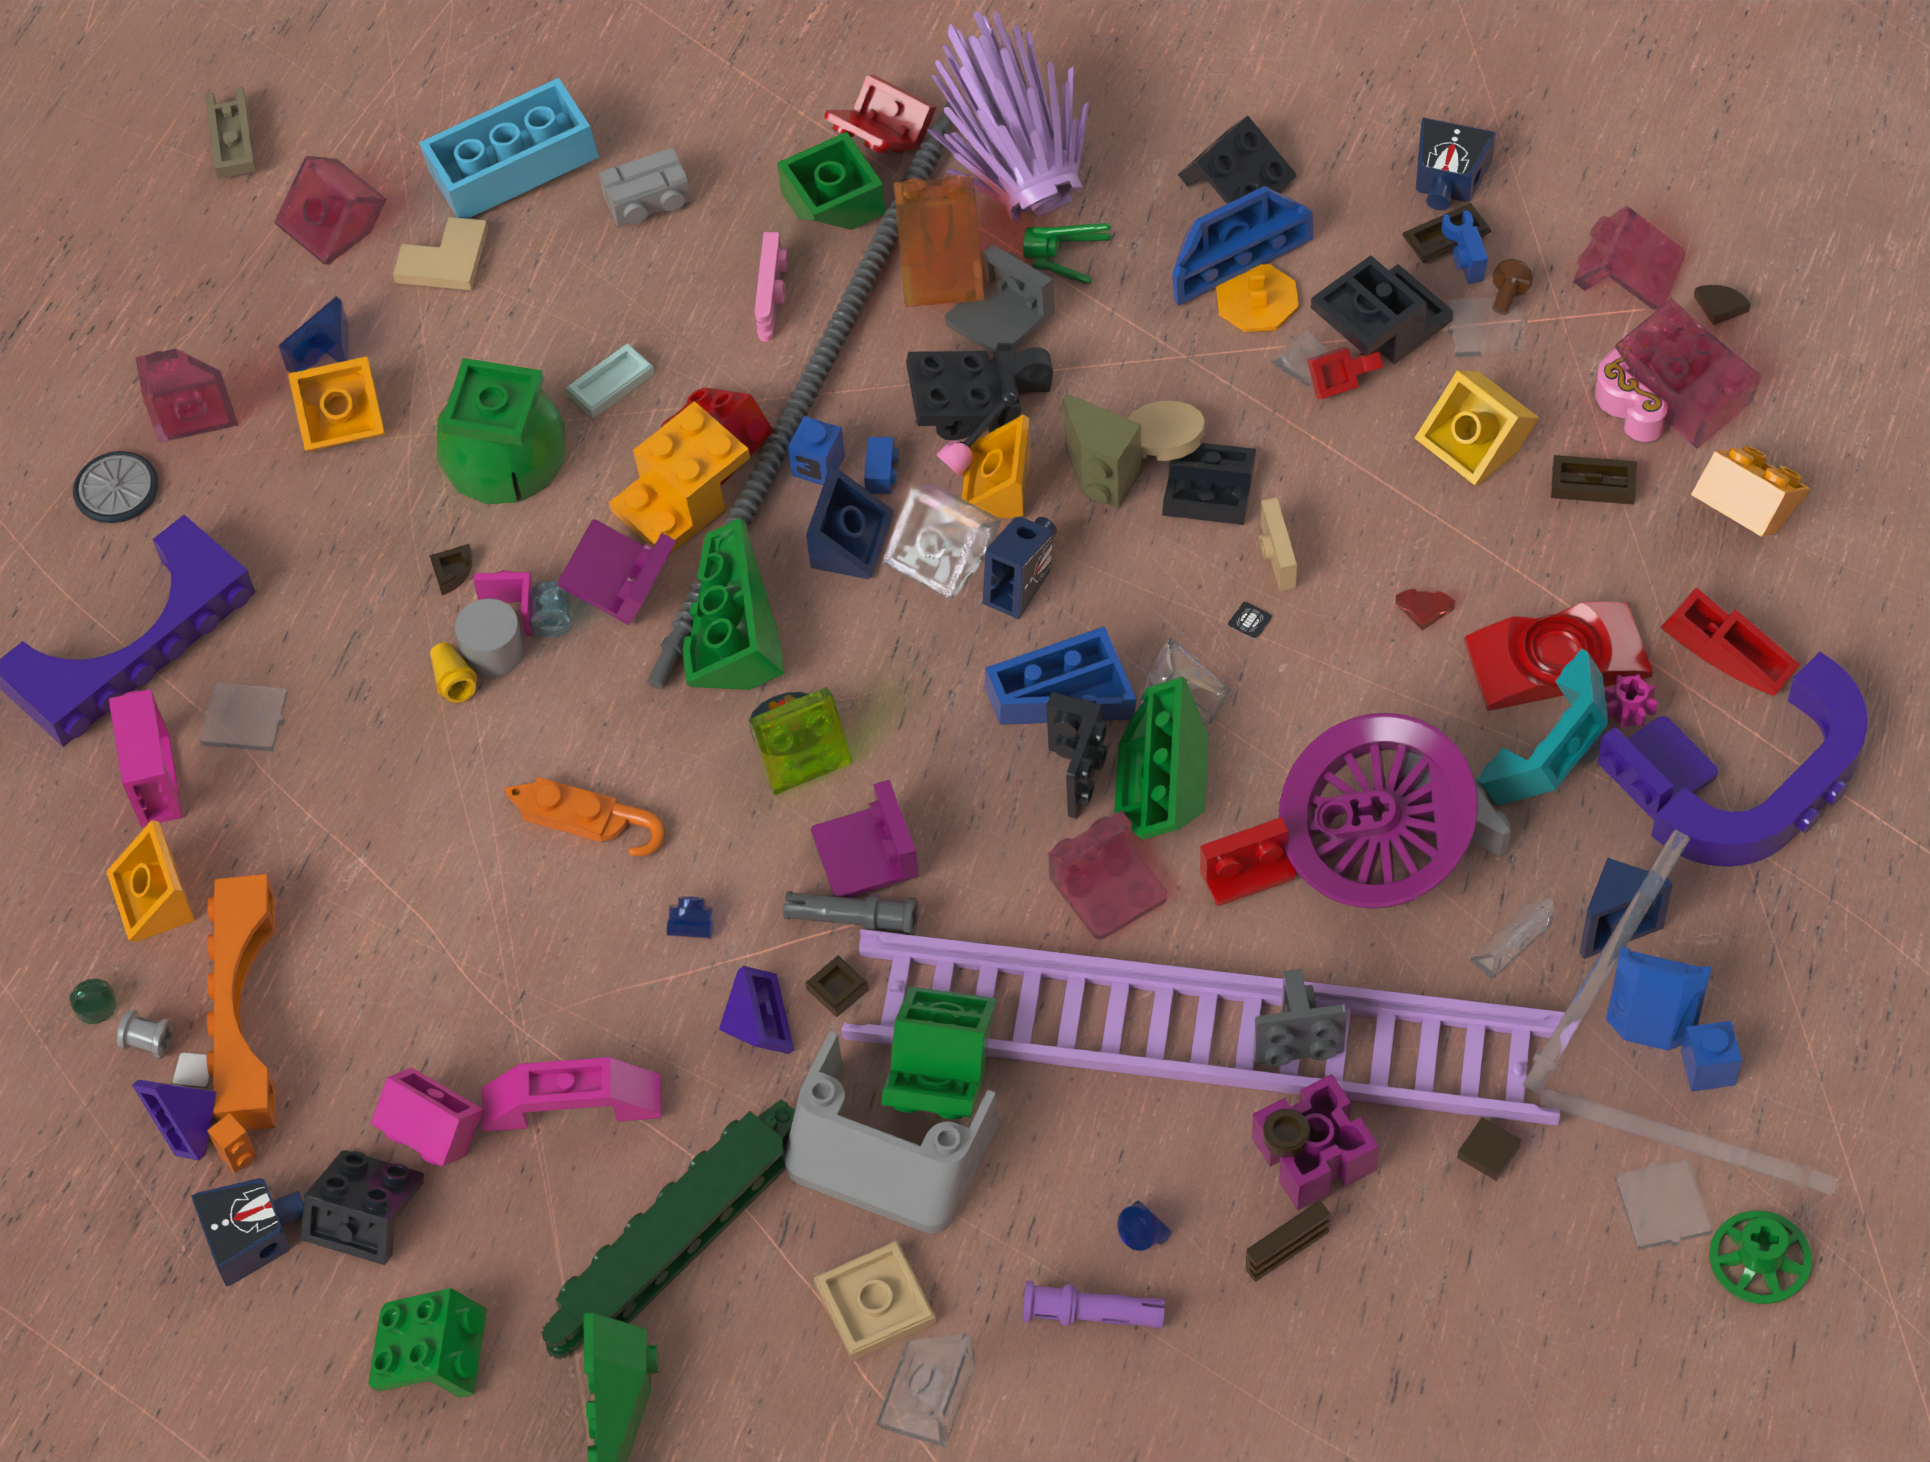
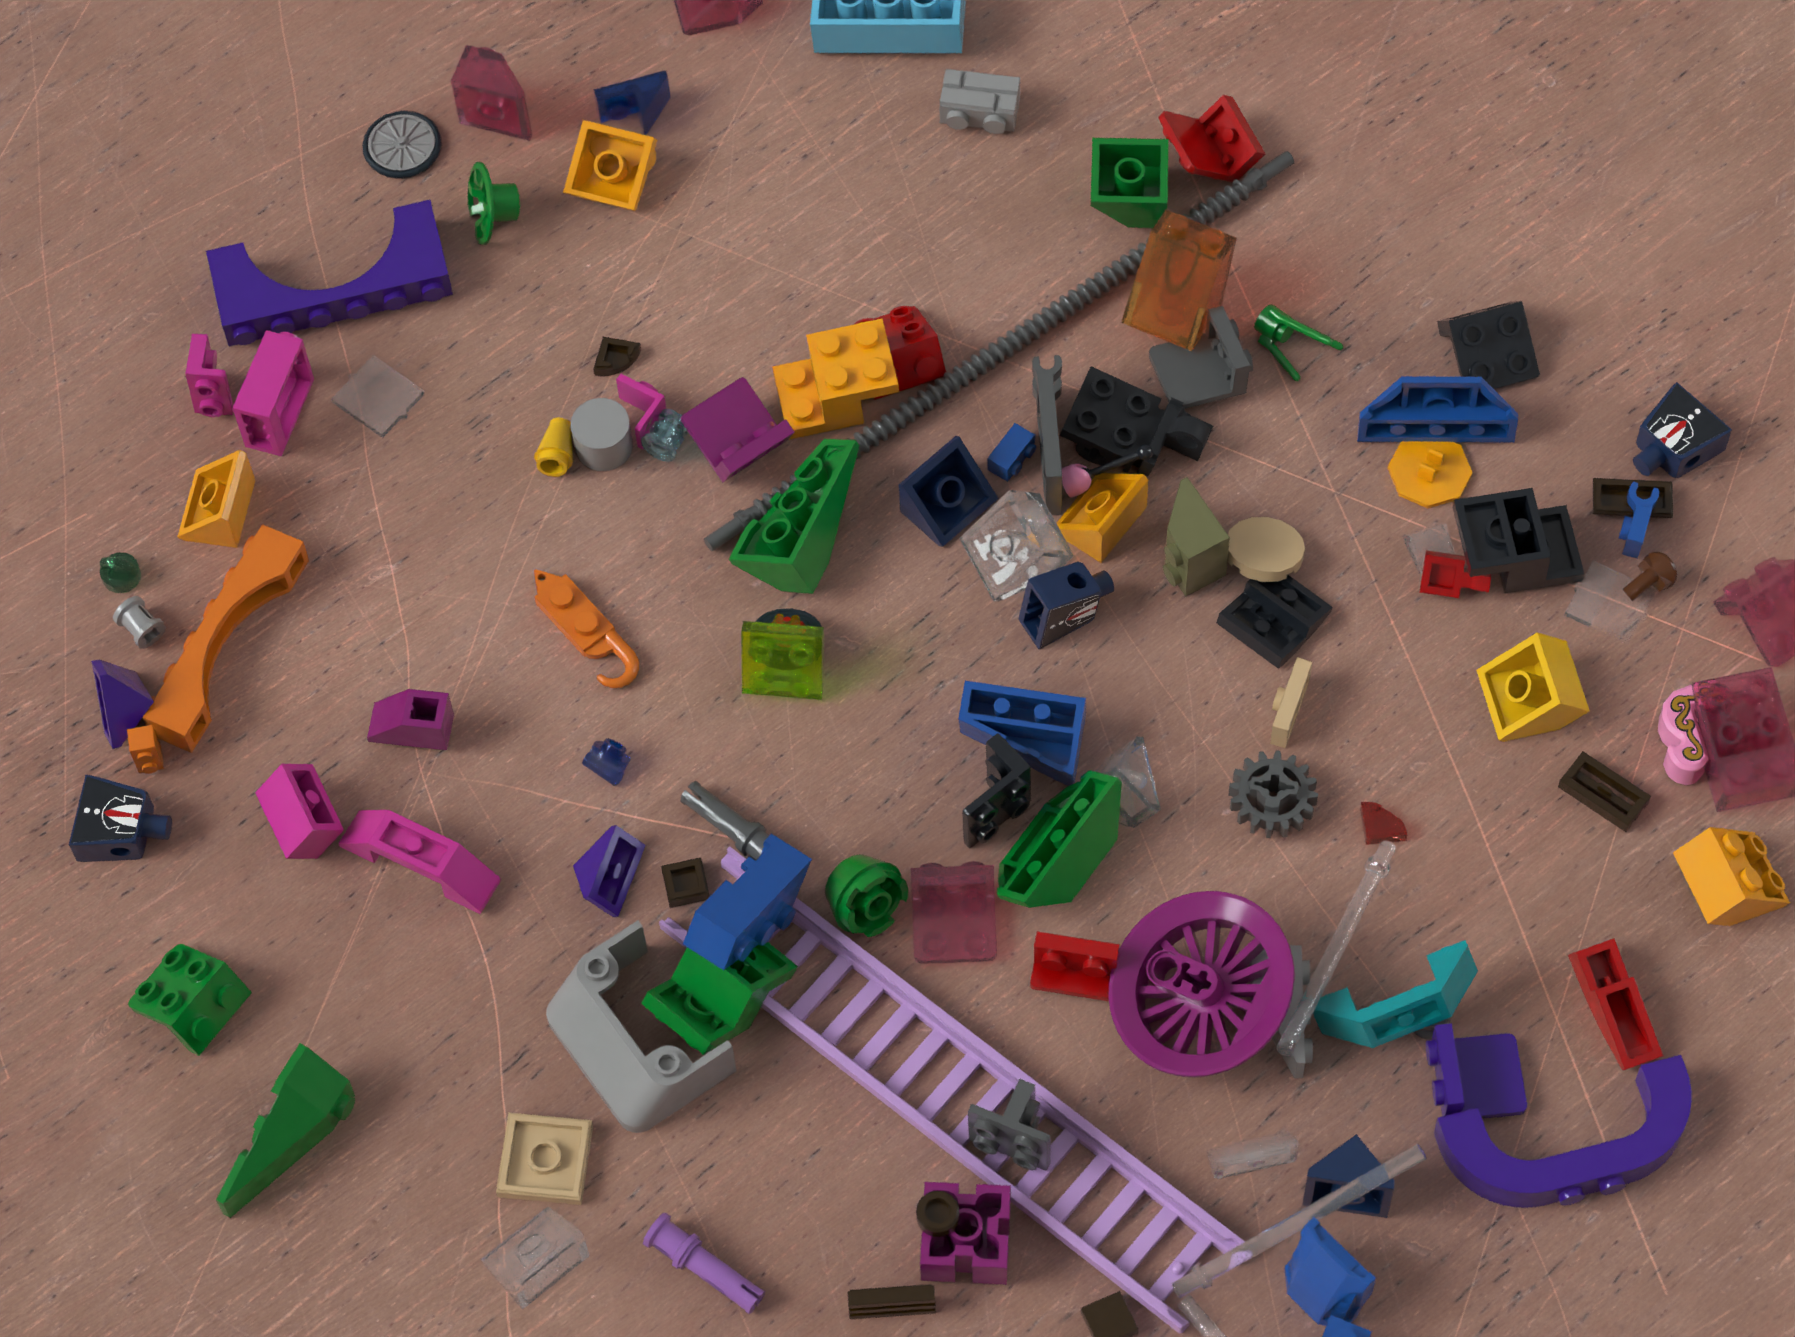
camera: 30 degrees right, 5 degrees up
white sticker [173,1053,209,1087] -> none
black bracket [301,1150,424,1265] -> none
tan tile [393,217,488,291] -> none
green plate [437,358,565,504] -> none
dark green hinge [541,1099,795,1360] -> none
light aqua tile [566,343,655,419] -> none
bright pink hinge [754,232,789,342] -> none
blue brick [788,416,845,485] -> none
magenta bracket [811,779,919,898] -> none
lavender plant [927,11,1089,223] -> none
clear blue plate [1117,1200,1172,1251] -> none
black sticker [1228,602,1272,639] -> none
red slope [1464,601,1653,711] -> none
dark pink gear [1605,674,1658,728] -> none
none -> dark pink bracket [185,333,233,417]
none -> magenta slope [367,689,454,750]
none -> green wheel [467,162,520,245]
none -> blue wedge [683,833,812,970]
none -> green cone [825,854,909,937]
none -> dark grey tile [1032,355,1062,516]
none -> dark grey gear [1229,750,1318,838]
none -> clear bar [1276,841,1396,1057]

